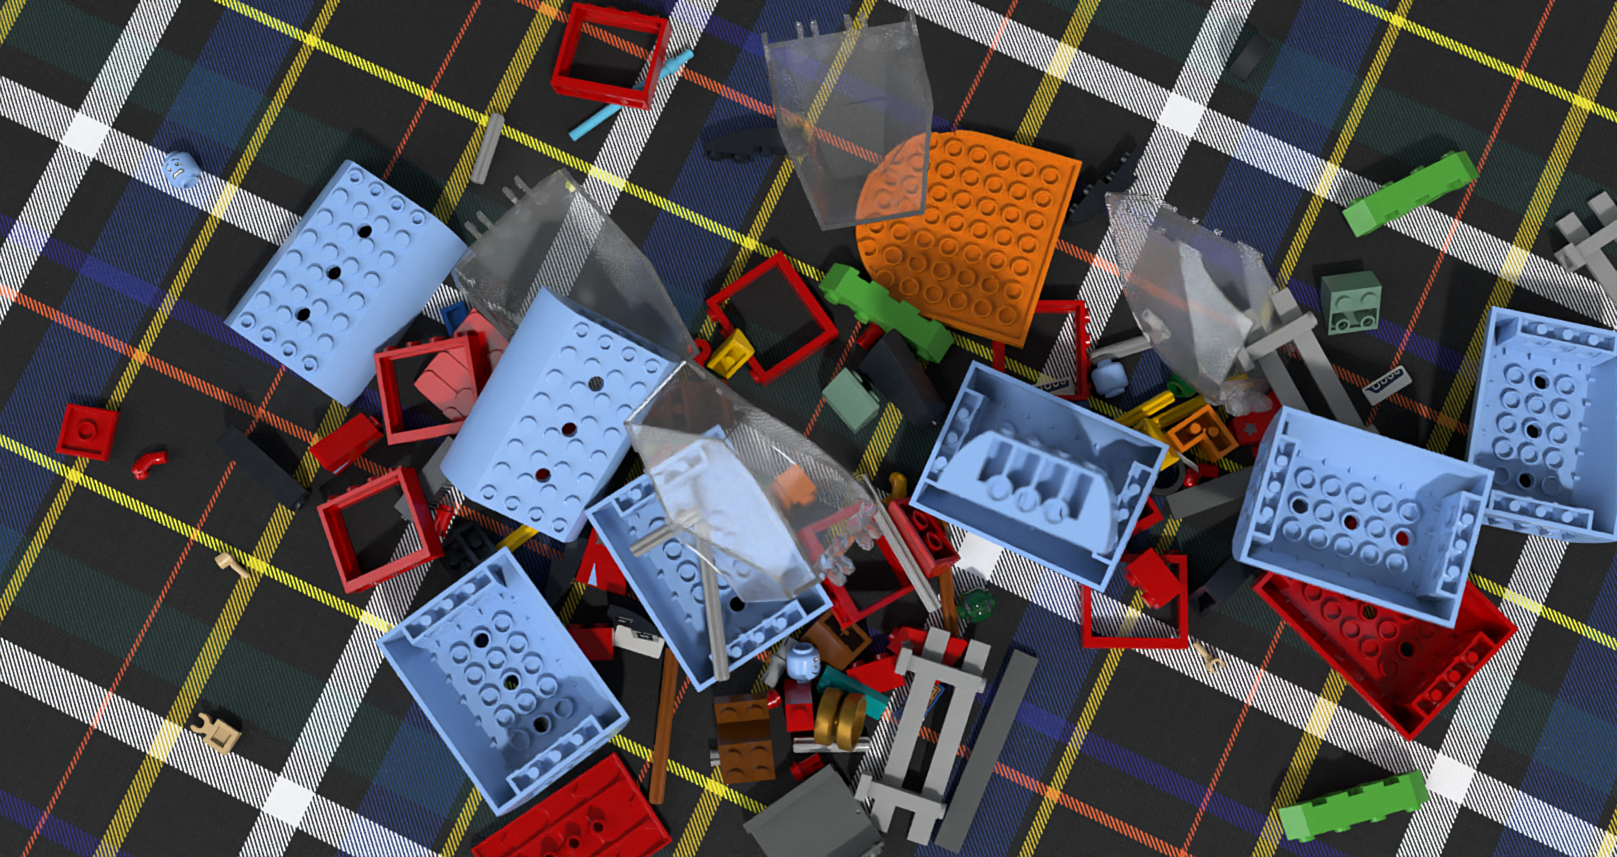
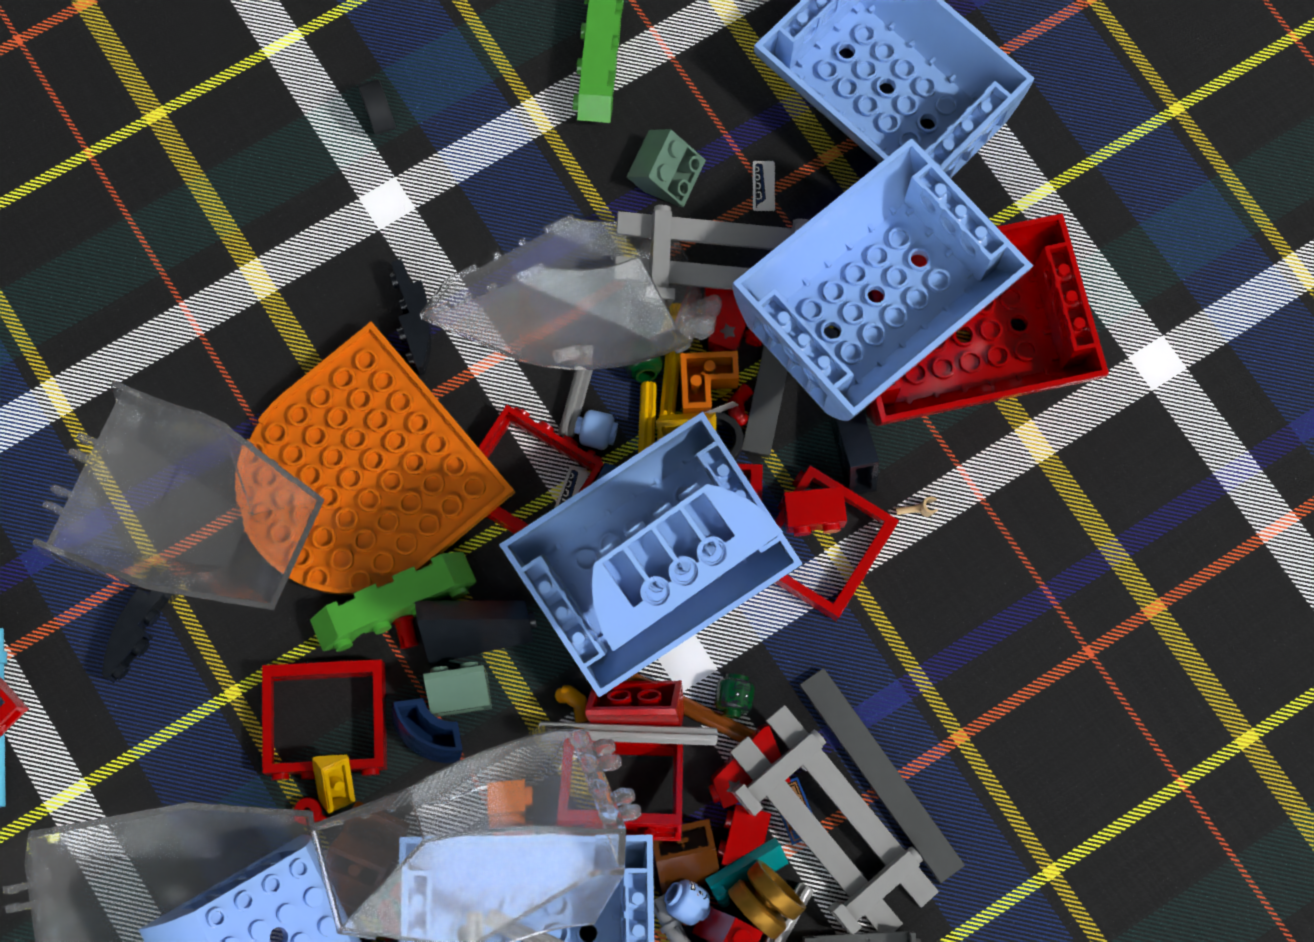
camera: 60 degrees left, 5 degrees down
bright green brick [1278,769,1430,843] -> none
none -> dark blue brick [391,698,462,763]

